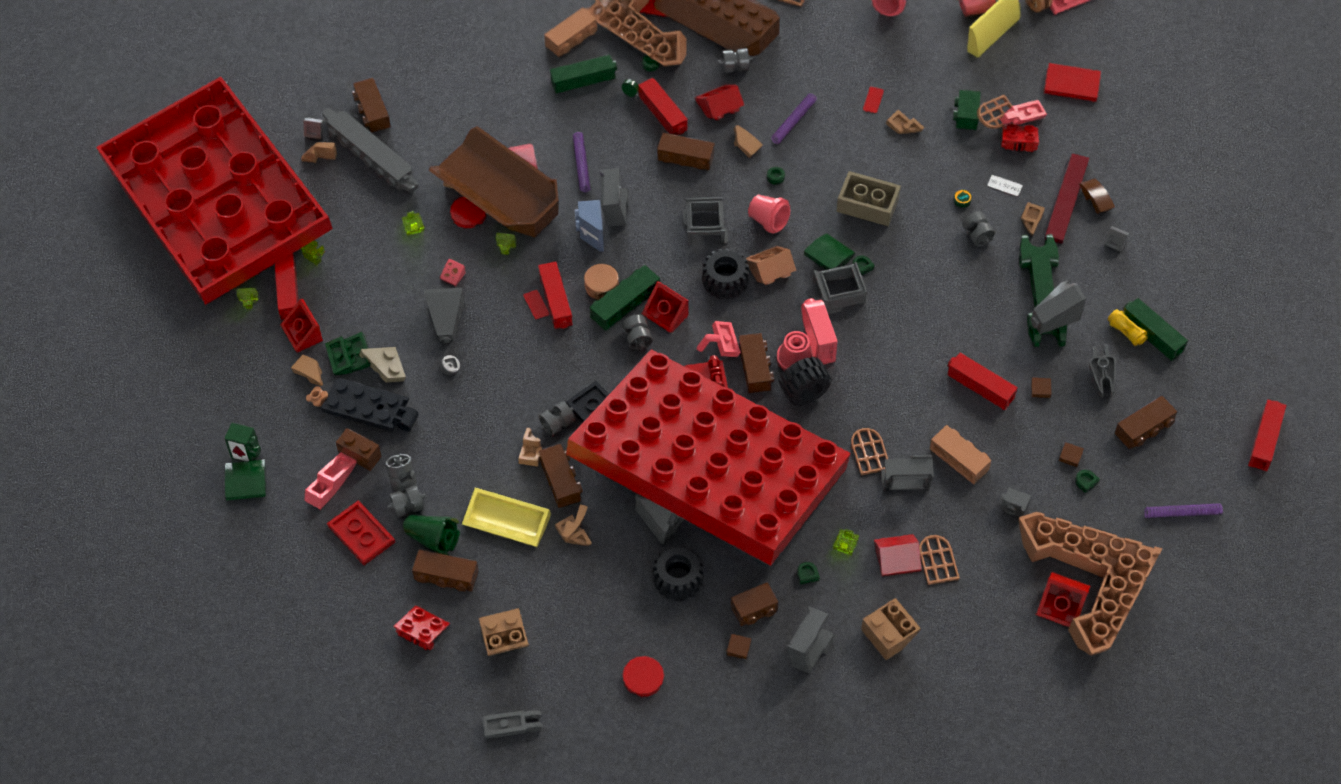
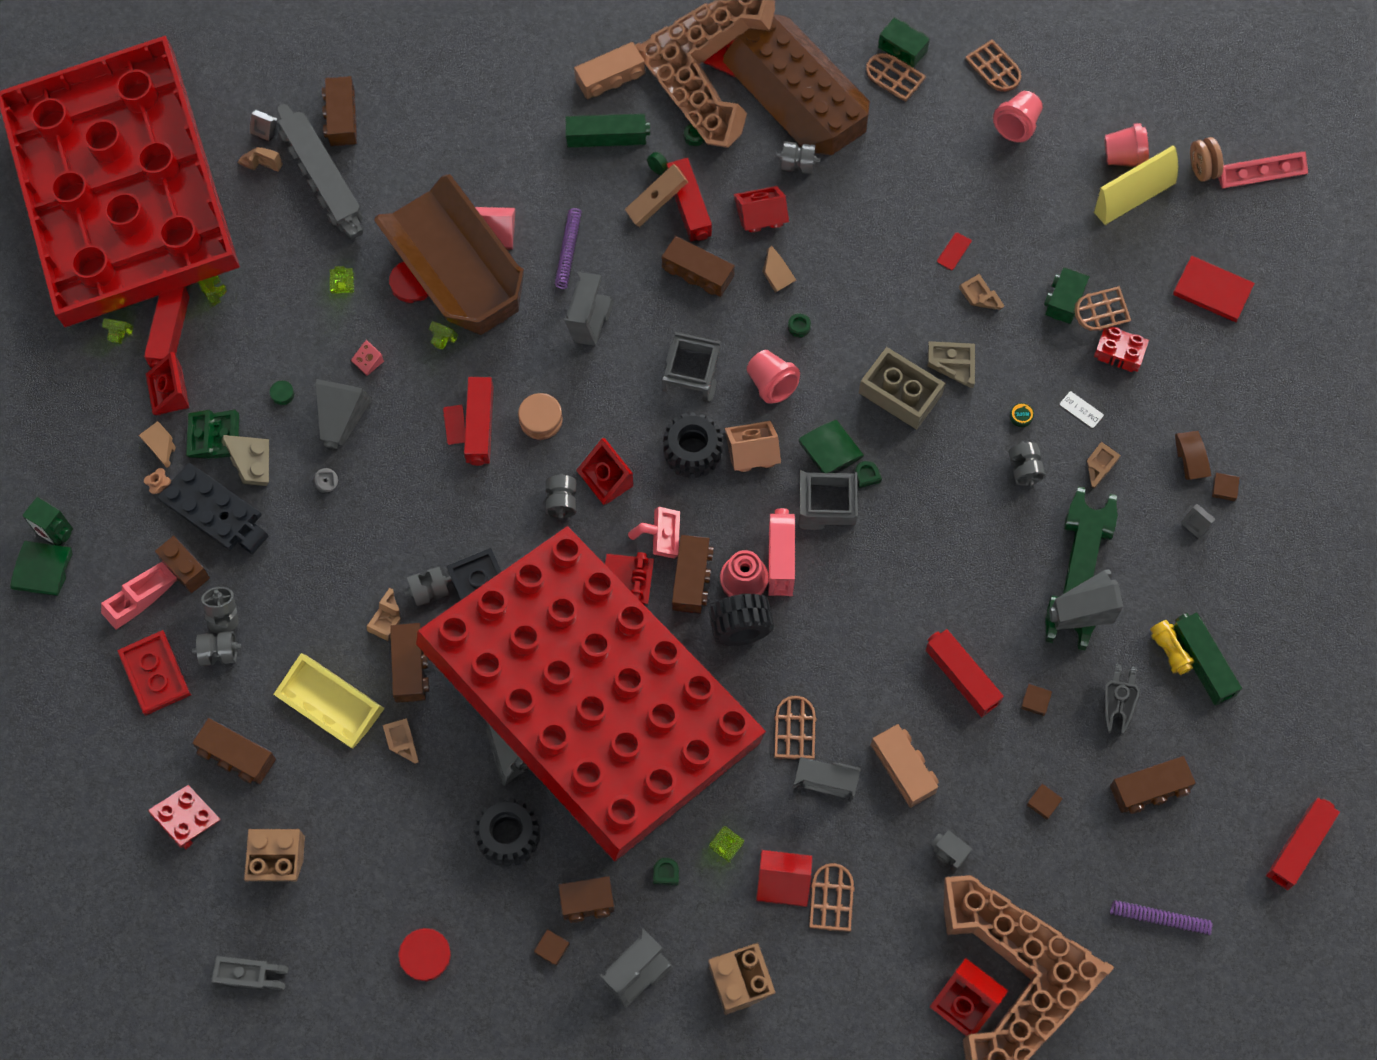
camera: 15 degrees right, 10 degrees up
dark green cone [403,515,460,555] -> none
medium nougat slope [562,504,588,538] -> none
sand blue slope [575,200,604,252] -> none
dark green brick [590,265,660,331] -> none
medium lavender piece [772,94,817,144] -> none
coral hinge [1000,100,1047,125] -> none
dark red tile [1045,153,1089,244] -> none
dark green tile [1075,470,1100,493] -> none
none -> dark green tile [270,381,294,405]
none -> medium nougat tile [625,164,688,227]
none -> dark tan wing [928,342,975,388]
none -> reddish brown tile [1212,473,1240,501]

